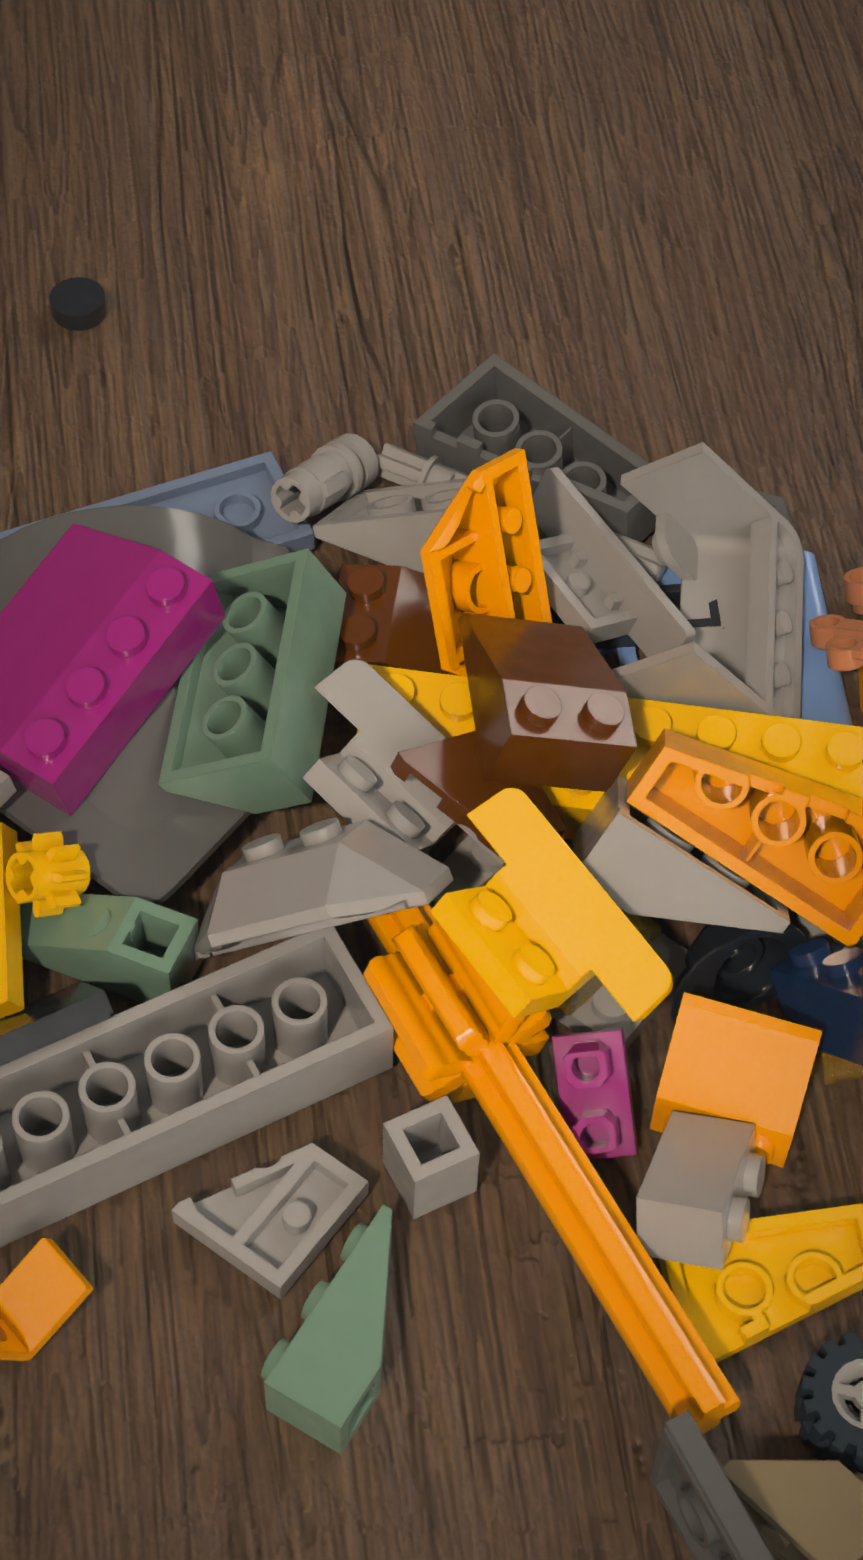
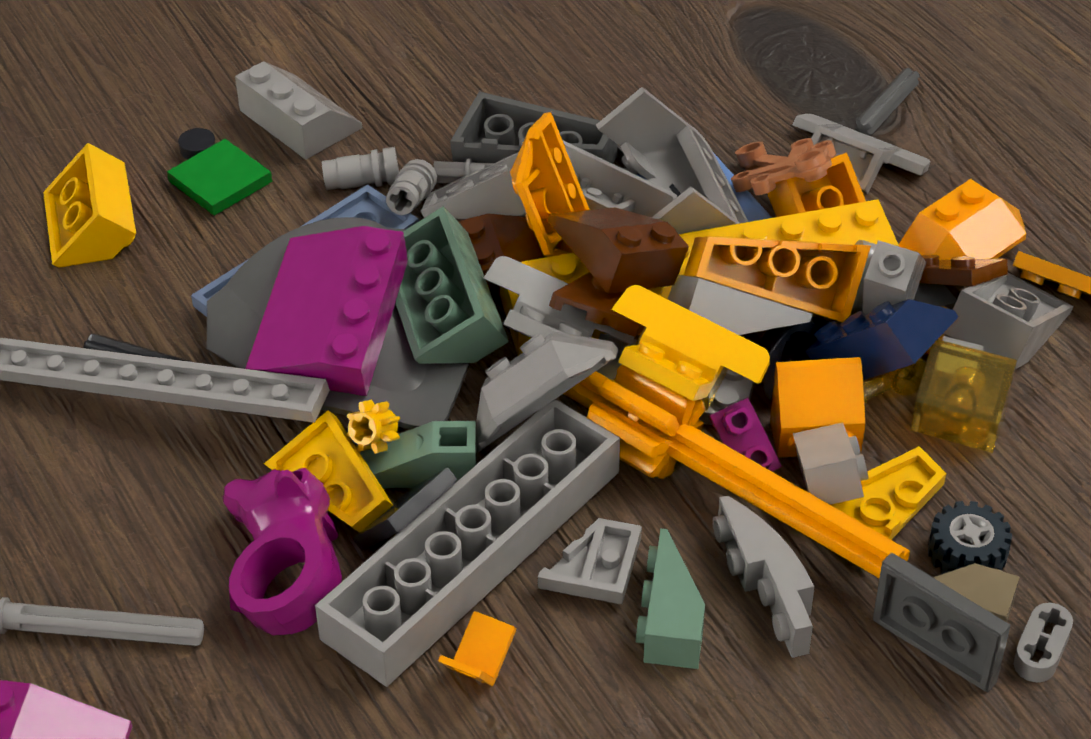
camera: 20 degrees left, 10 degrees down
light grey brick [383,1095,480,1219] -> none
none -> green tile [167,139,272,216]
none -> light grey slope [235,61,362,159]
none -> light grey axle [322,147,399,190]
none -> light grey slope [713,496,815,658]

